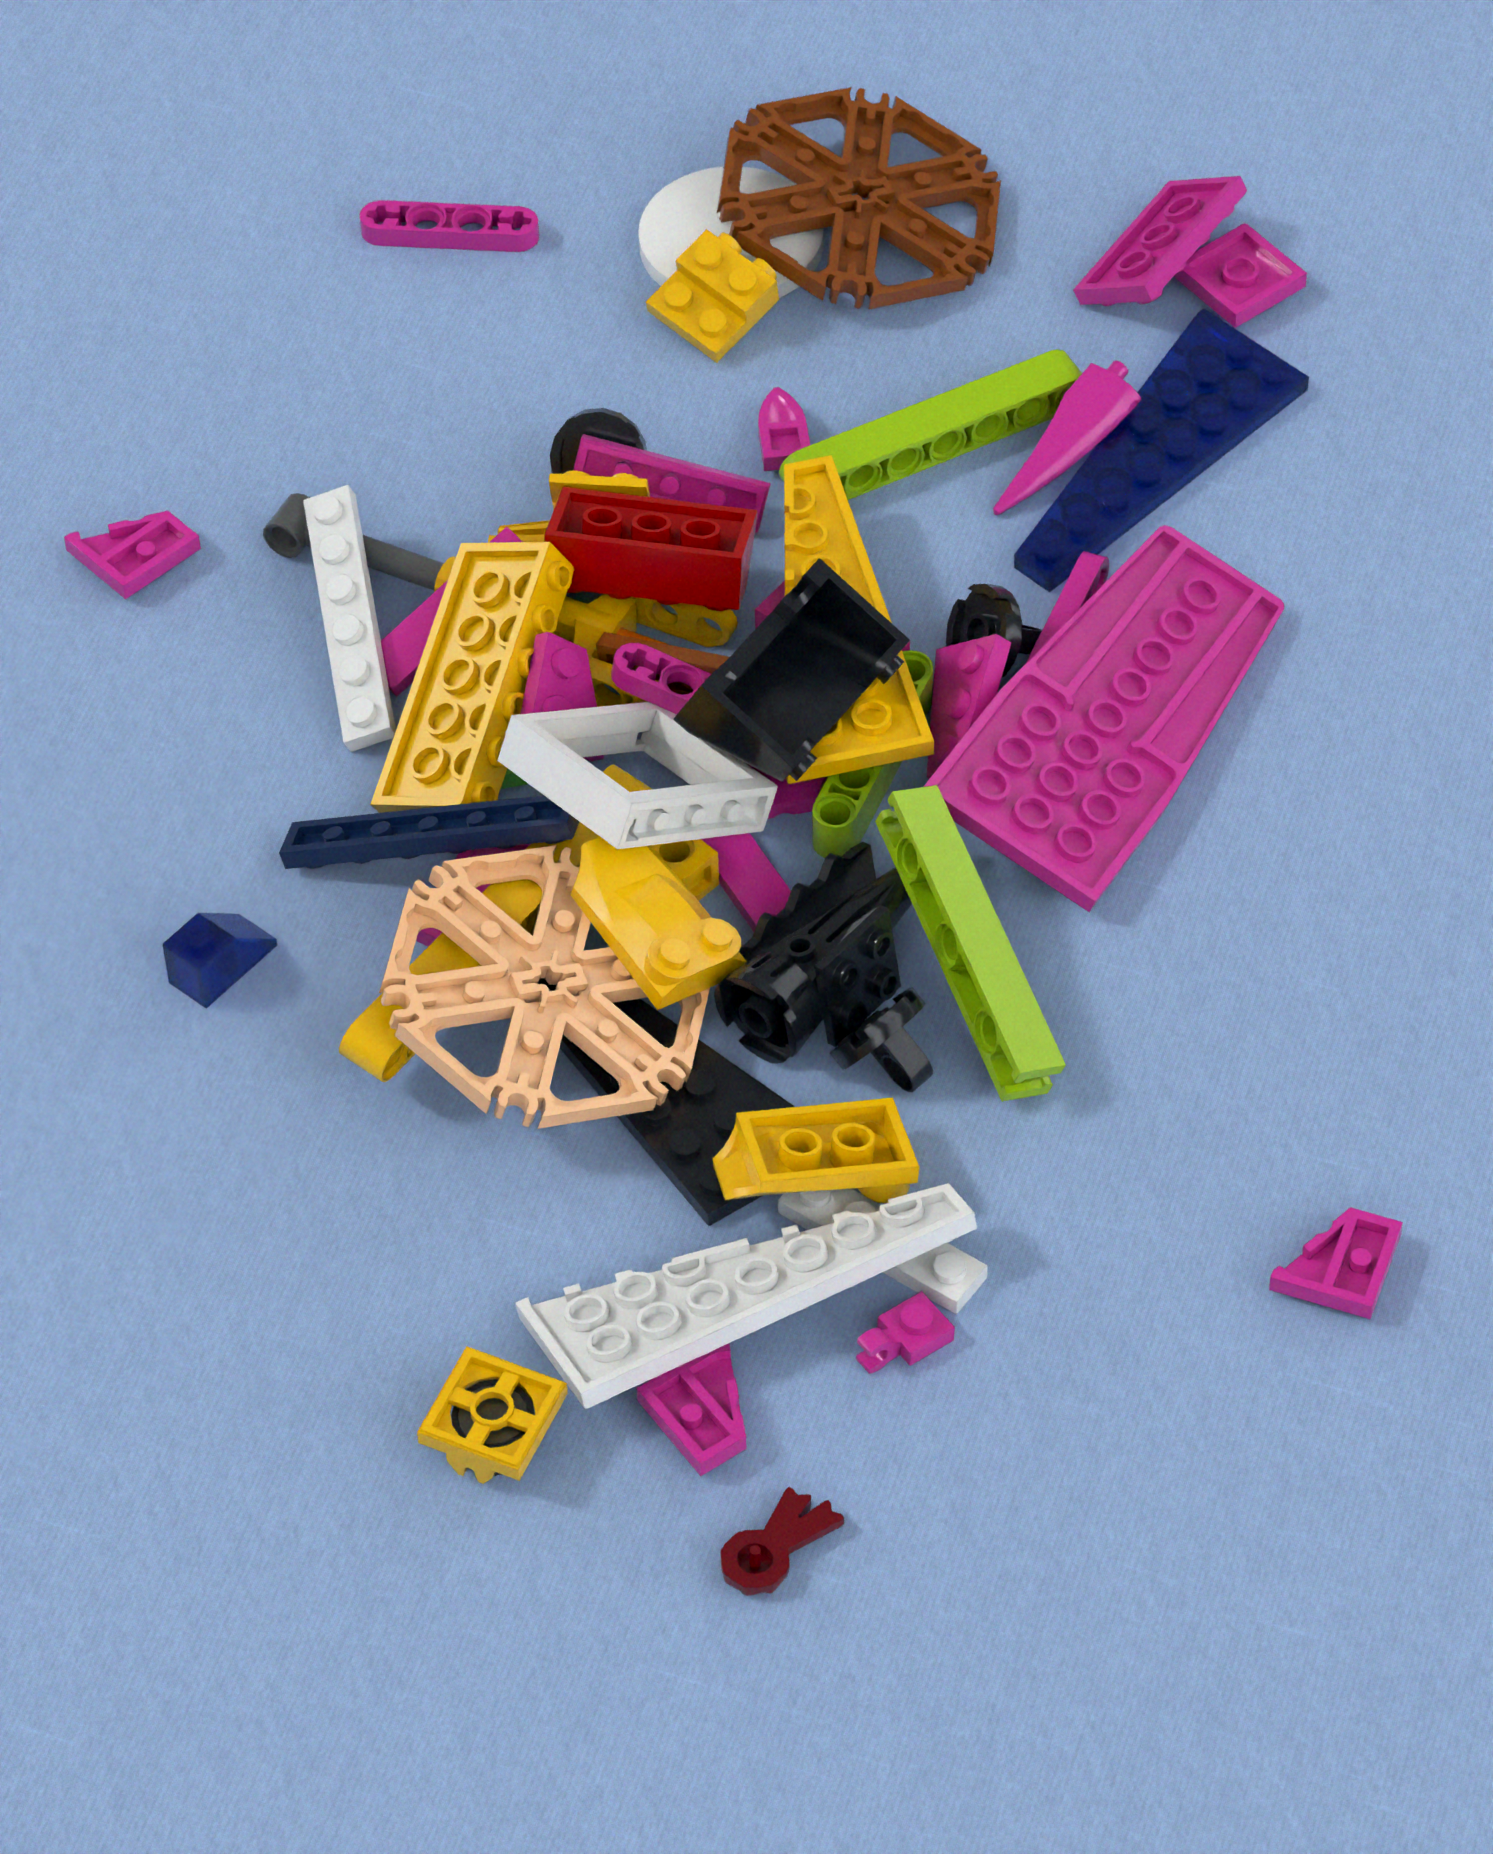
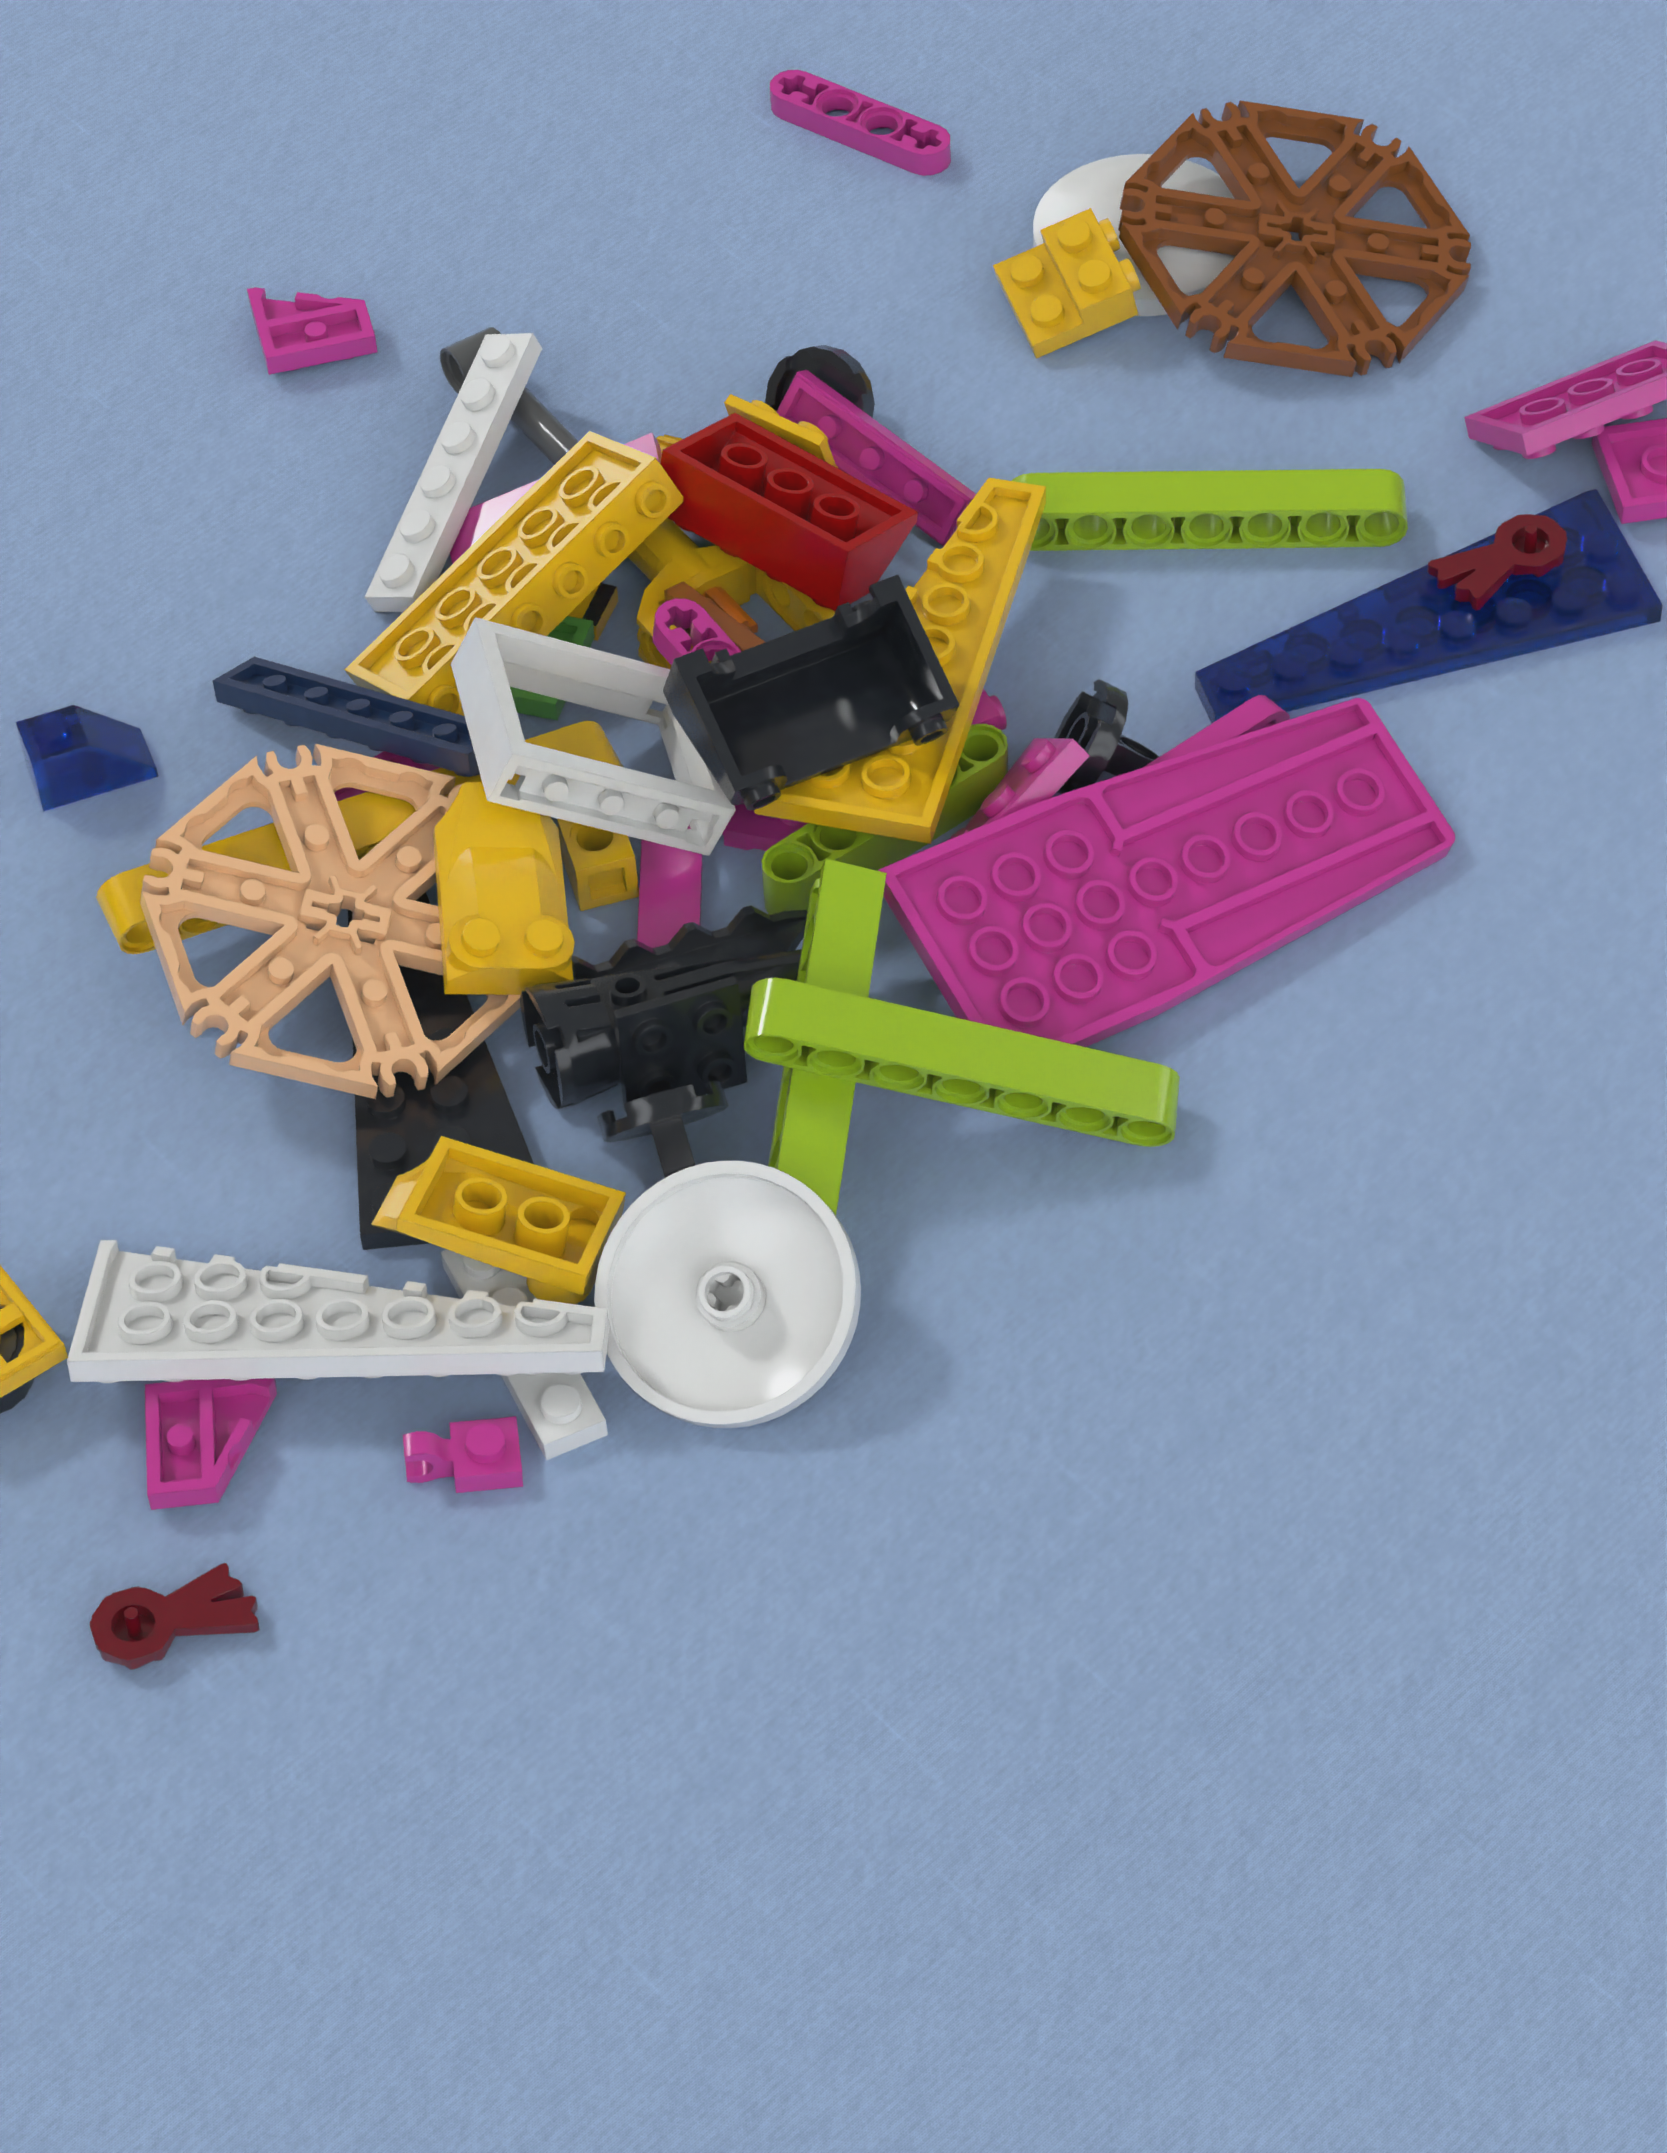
camera: 30 degrees right, 0 degrees up
dark pink wing [520,632,604,762] -> none
dark pink plate [758,387,810,471] -> none
dark pink piece [993,360,1141,515] -> none
dark pink wing [1269,1207,1403,1319] -> none
none -> white dish [594,1161,861,1428]
none -> lime beam [744,978,1180,1147]
none -> dark red piece [1427,514,1567,611]

